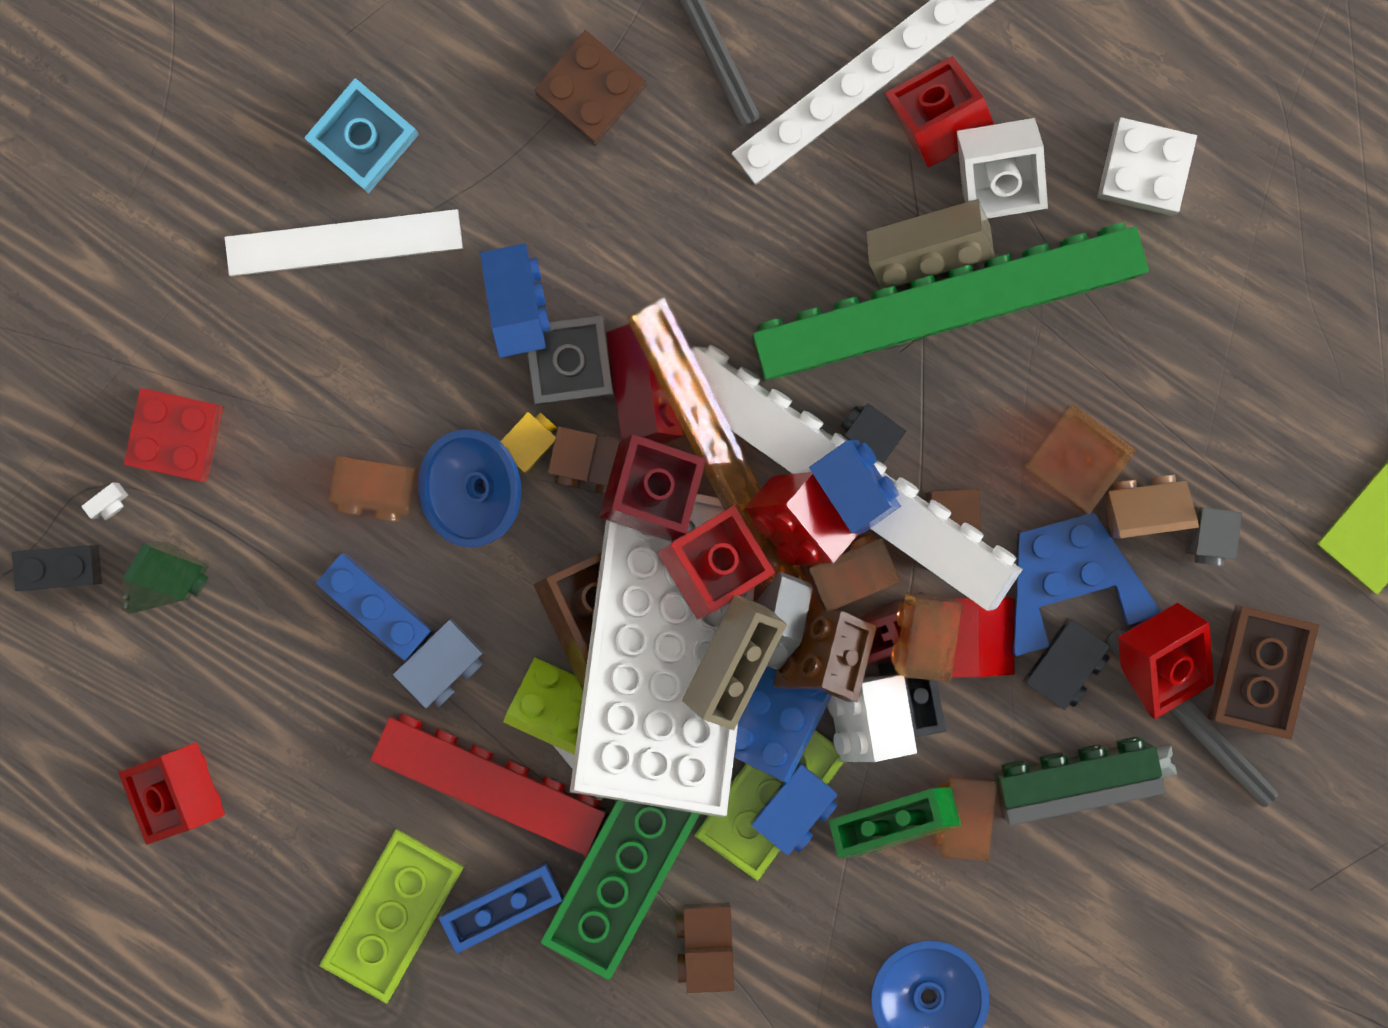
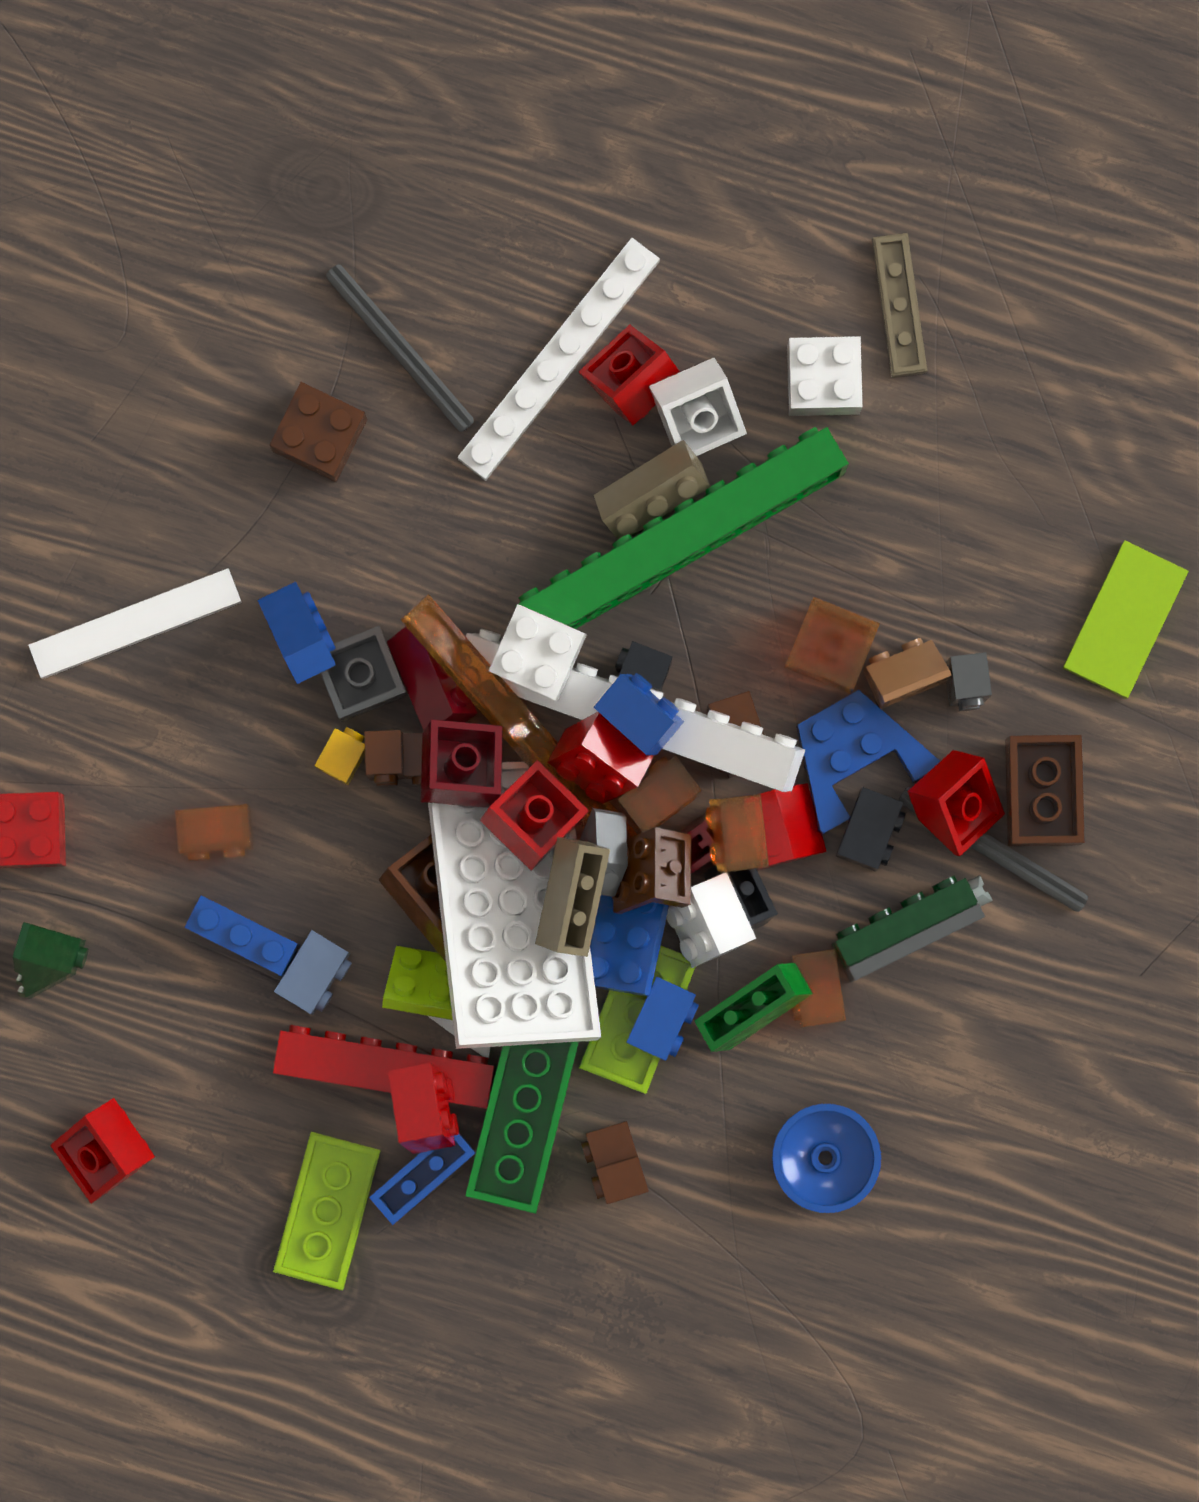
camera: 15 degrees left, 5 degrees down
medium azure brick [304,78,419,194] -> none
blue dish [418,429,521,547] -> none
none -> red brick [388,1063,459,1154]
none -> white brick [489,604,587,701]
none -> dark tan tile [872,233,927,378]

